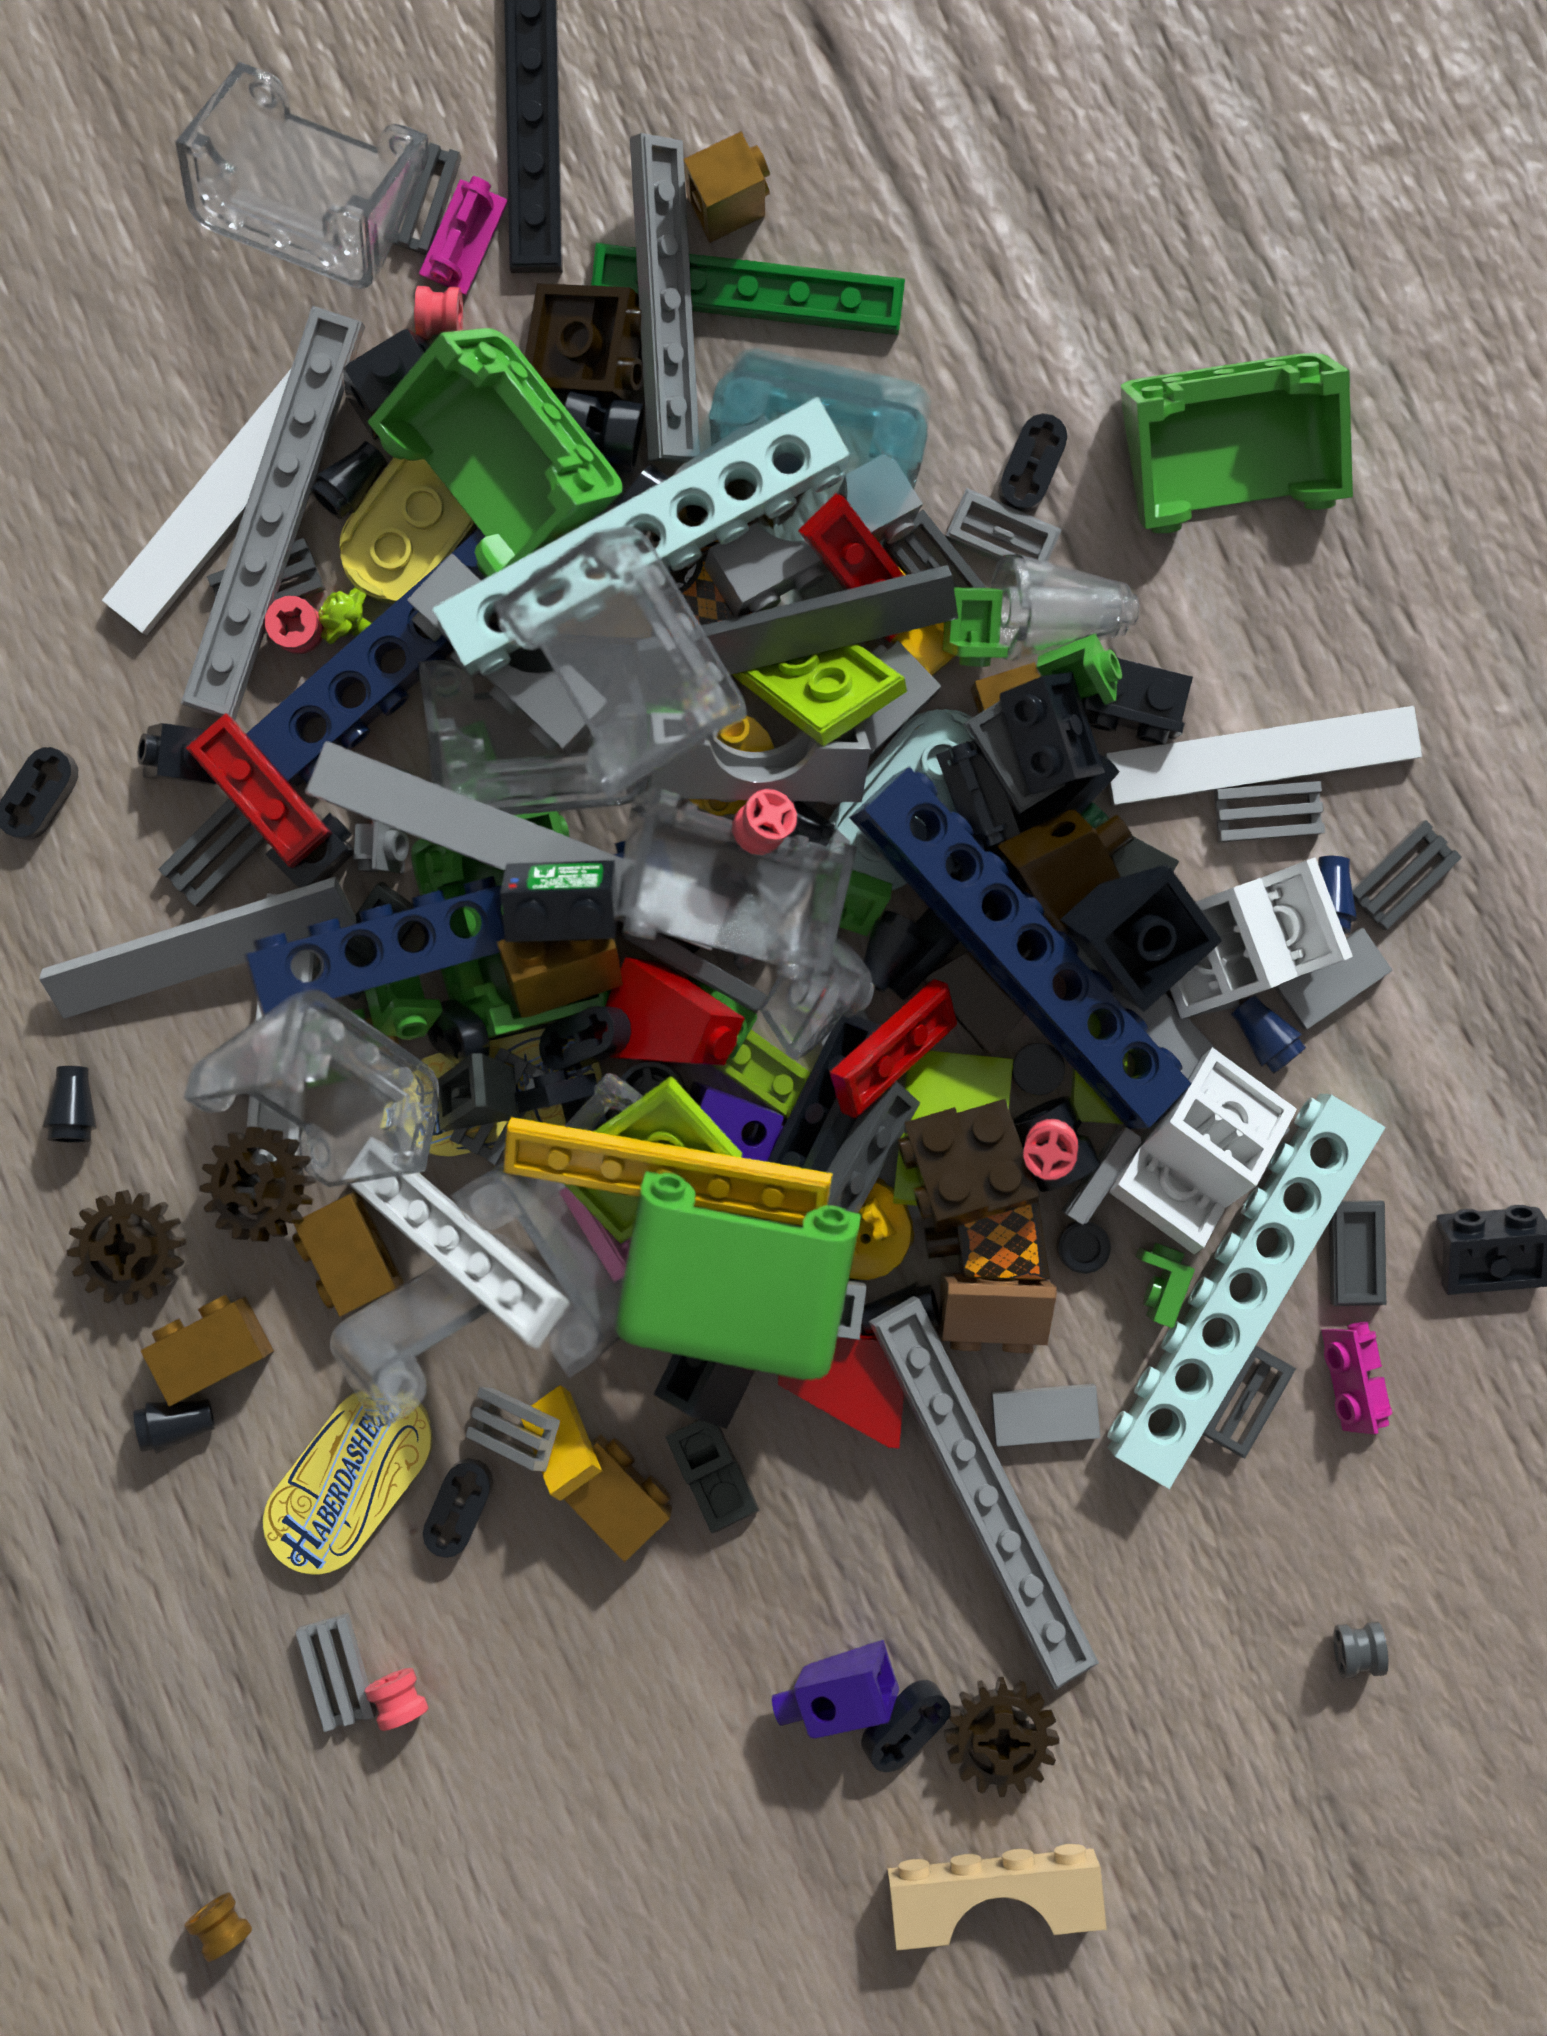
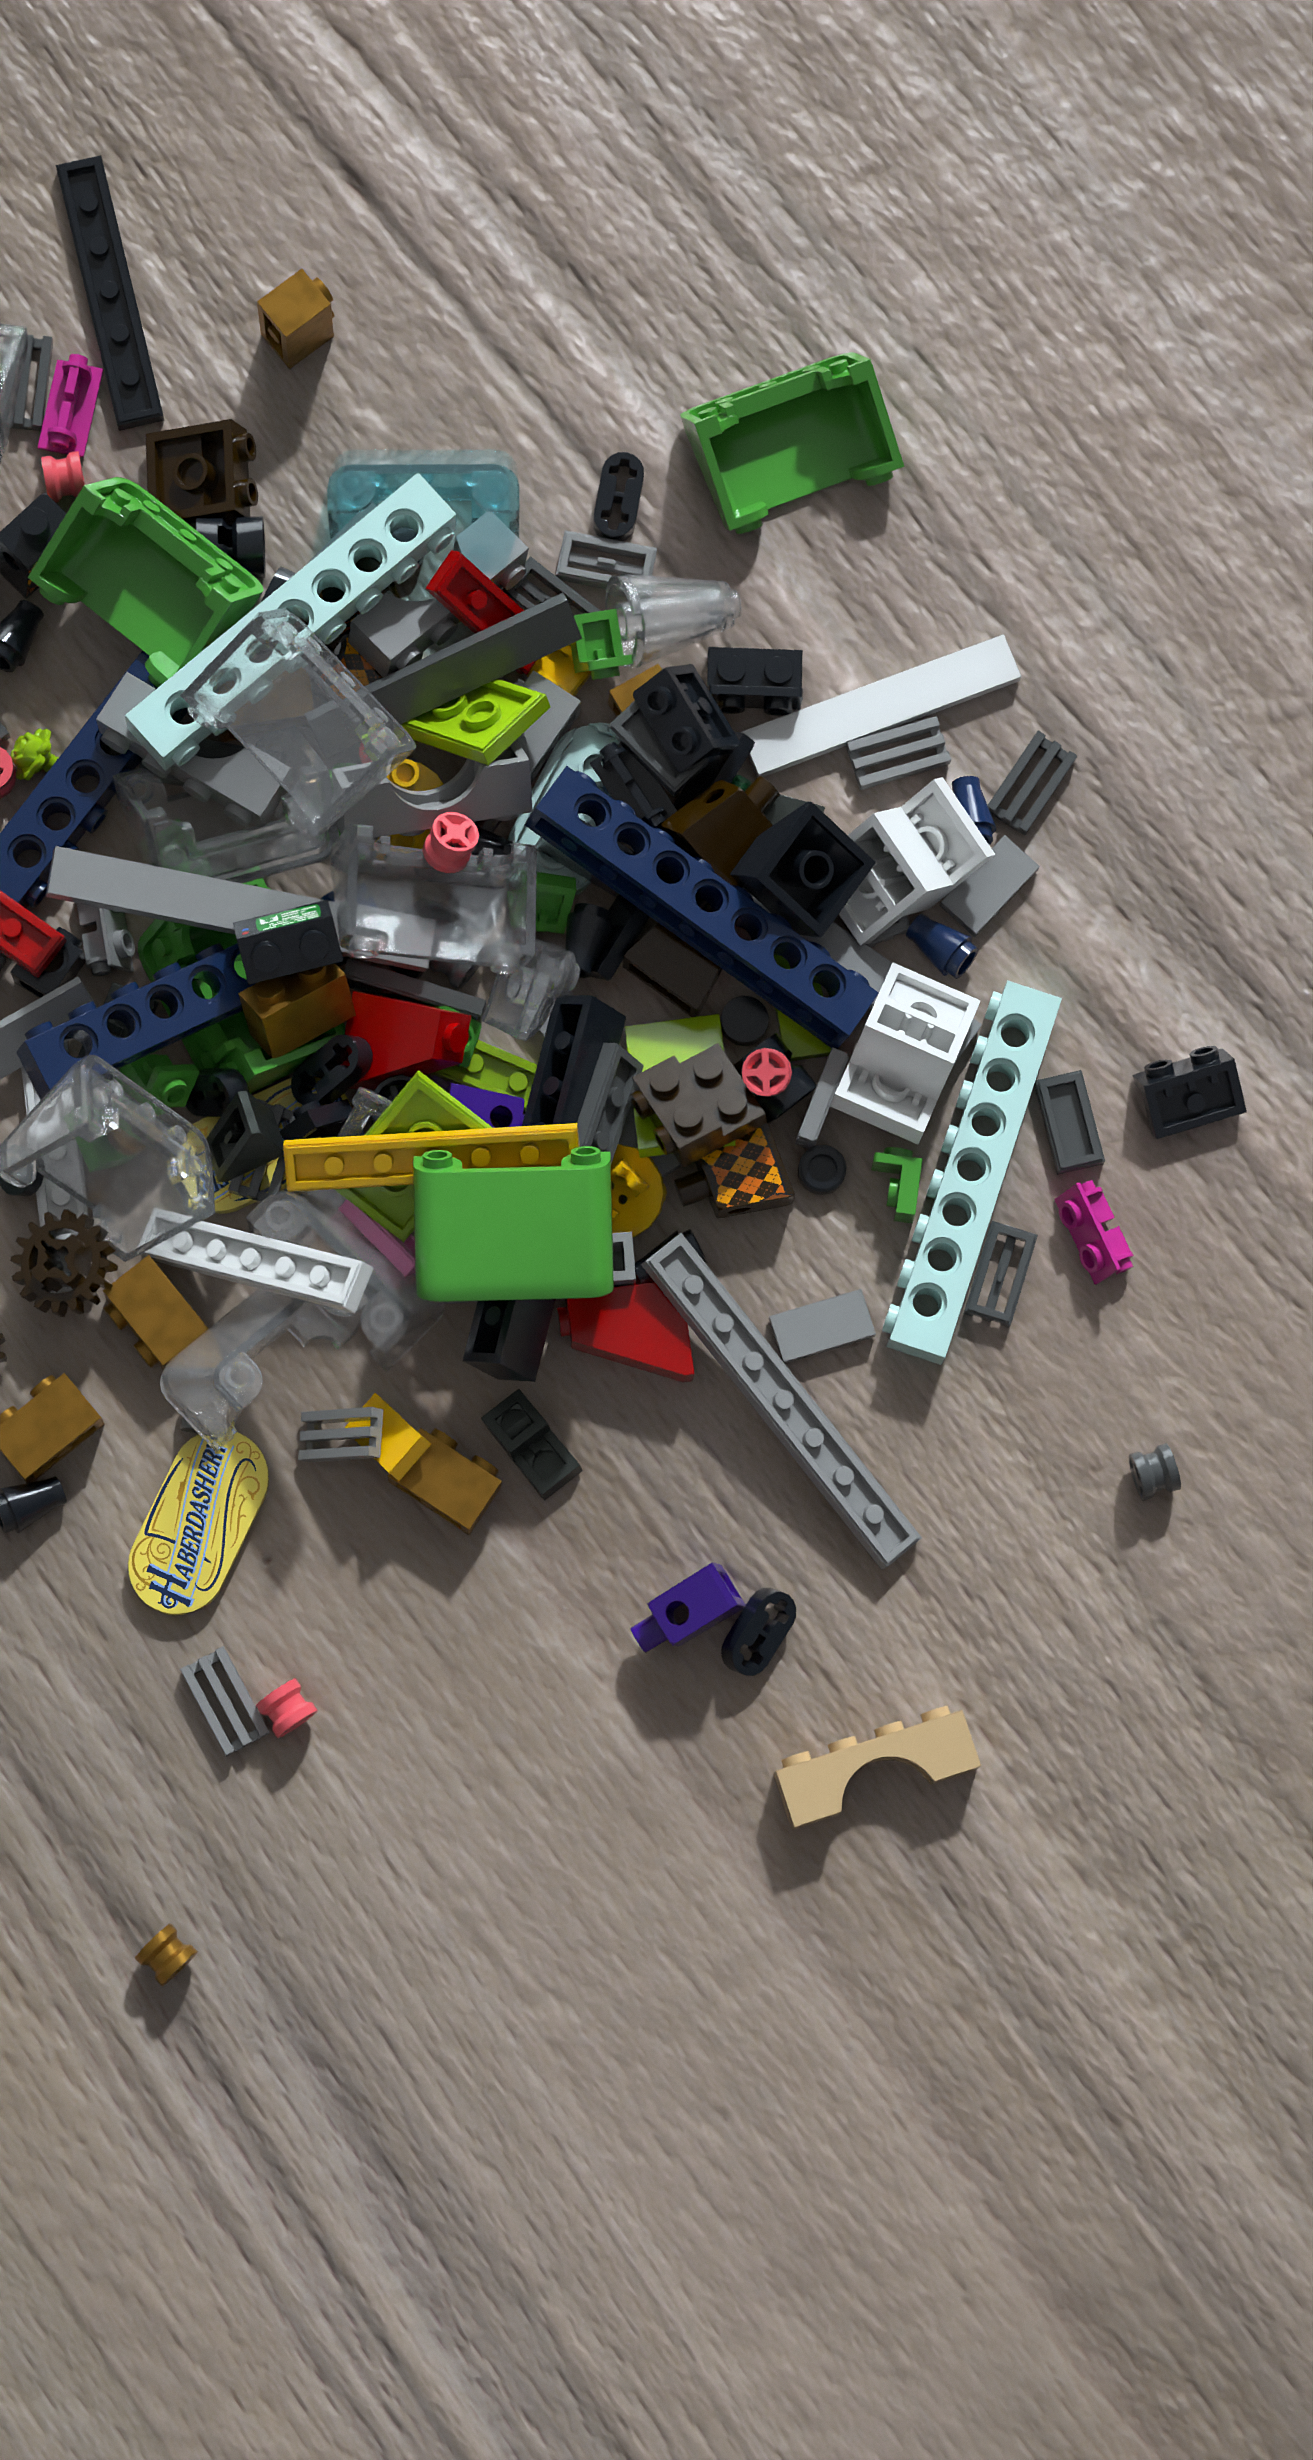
camera: 25 degrees left, 10 degrees down
light yellow tile [339,457,477,603] -> none
black beam [423,1458,493,1558] -> none
green tile [591,243,905,335] -> none
light grey tile [630,133,700,463] -> none
red tile [830,979,957,1118] -> none
medium nougat slope [938,1272,1056,1353] -> none
dark brown gear [944,1677,1060,1797] -> none
bright green bracket [1037,633,1122,705] -> none

